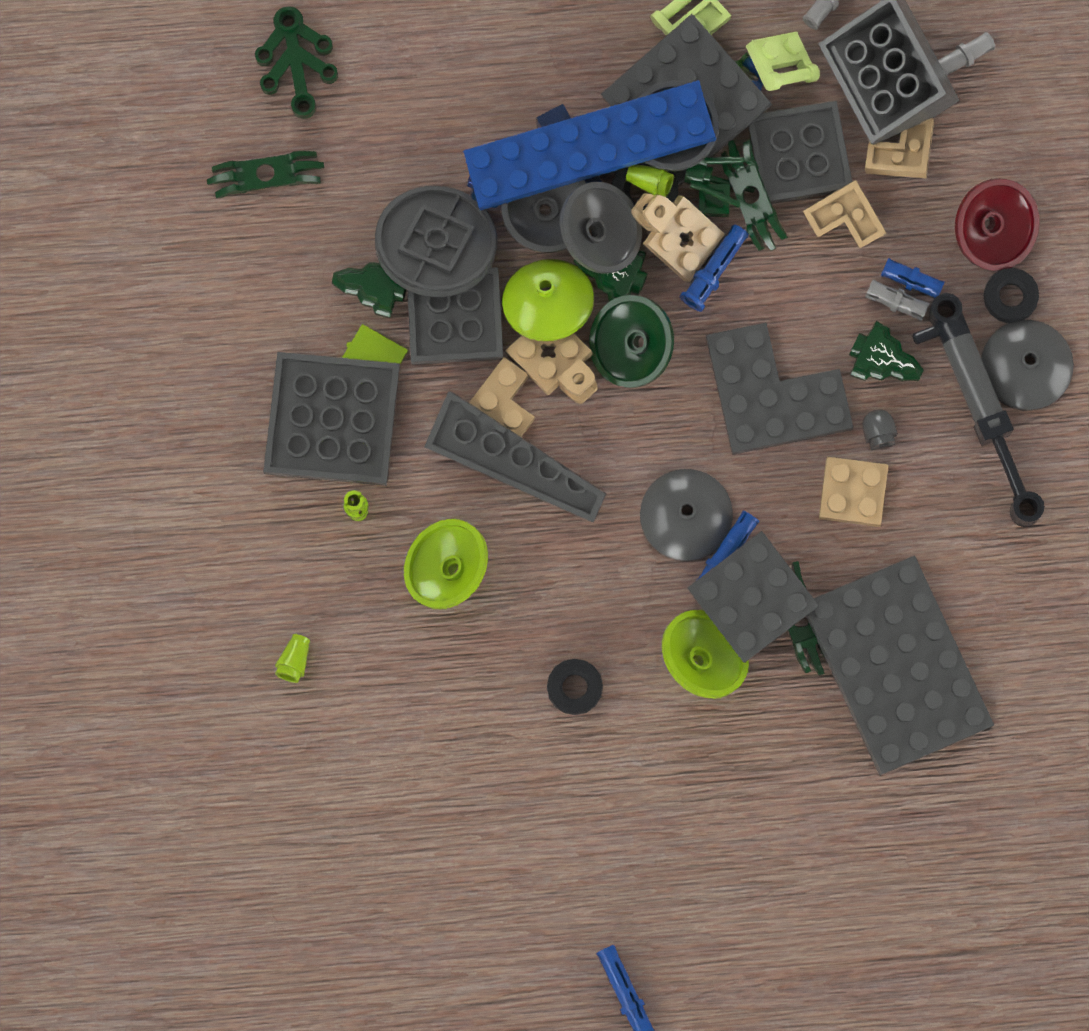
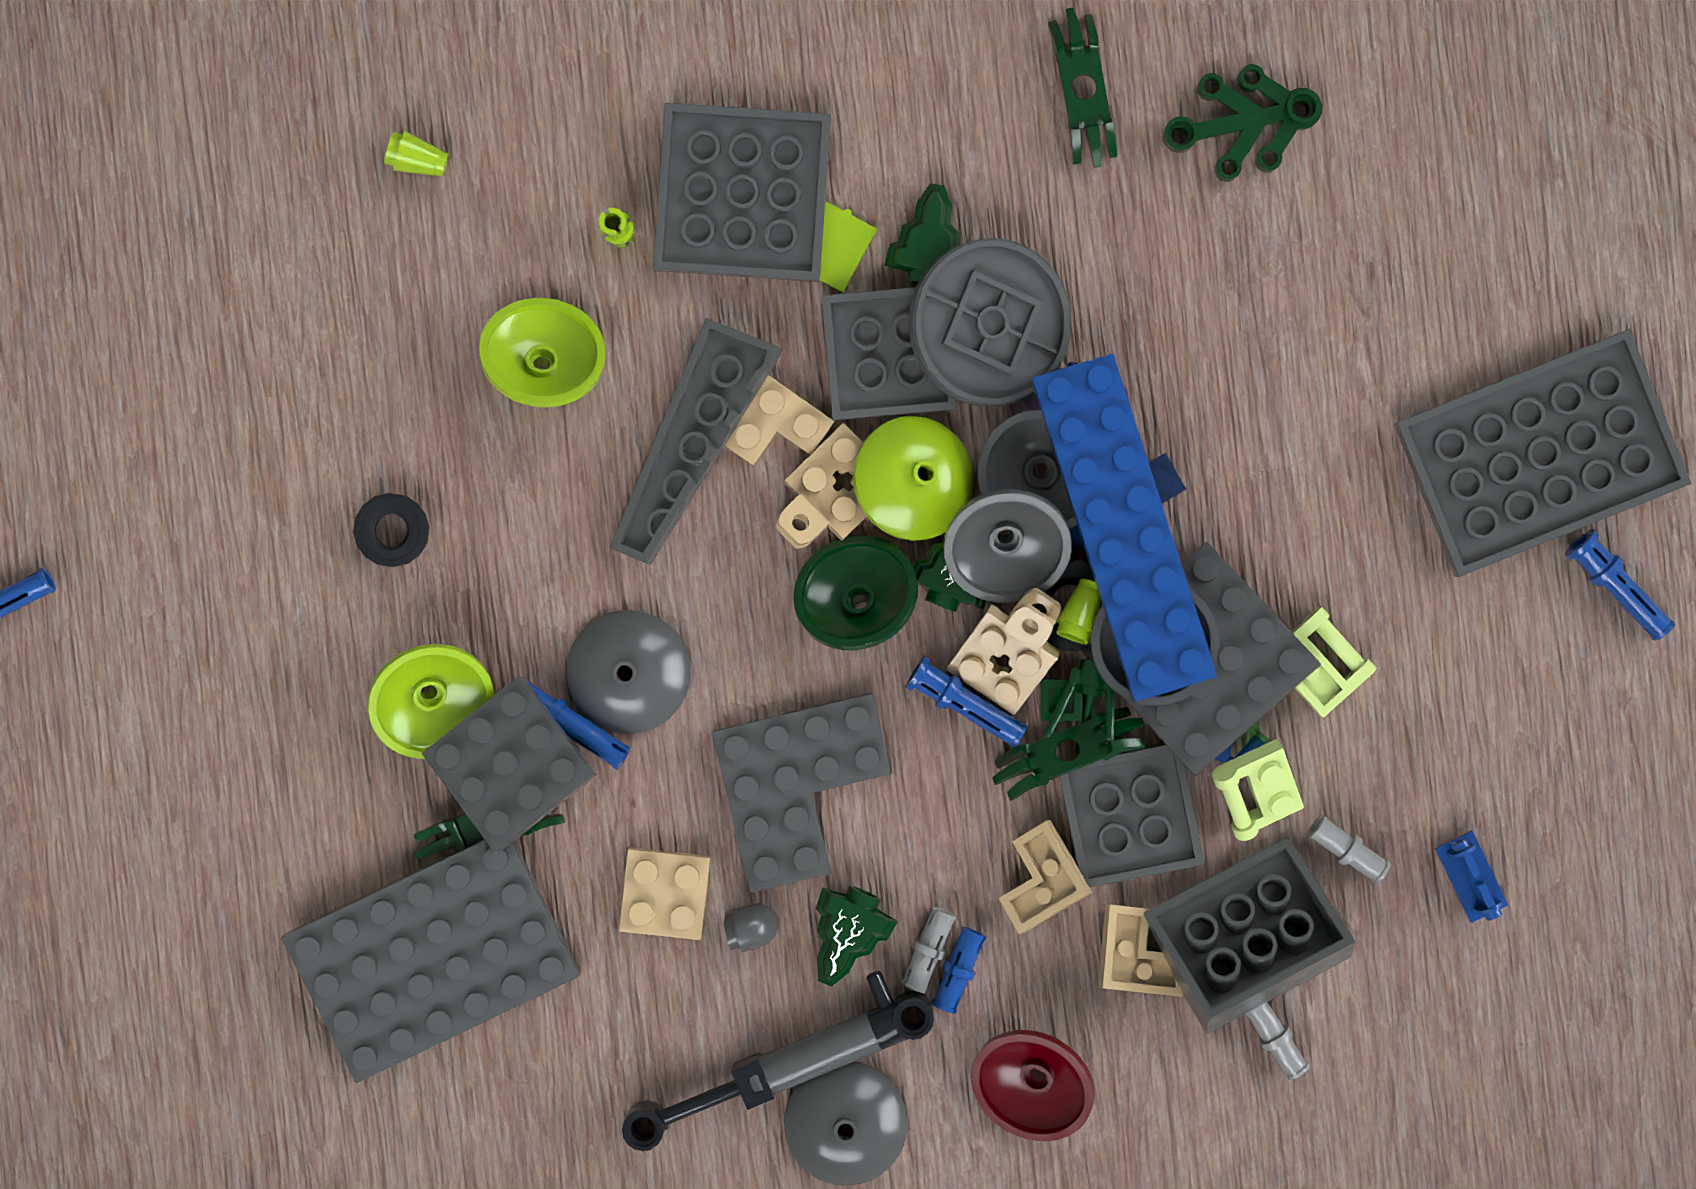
camera: 80 degrees right, 10 degrees up
black tyre [983,268,1039,323] -> none

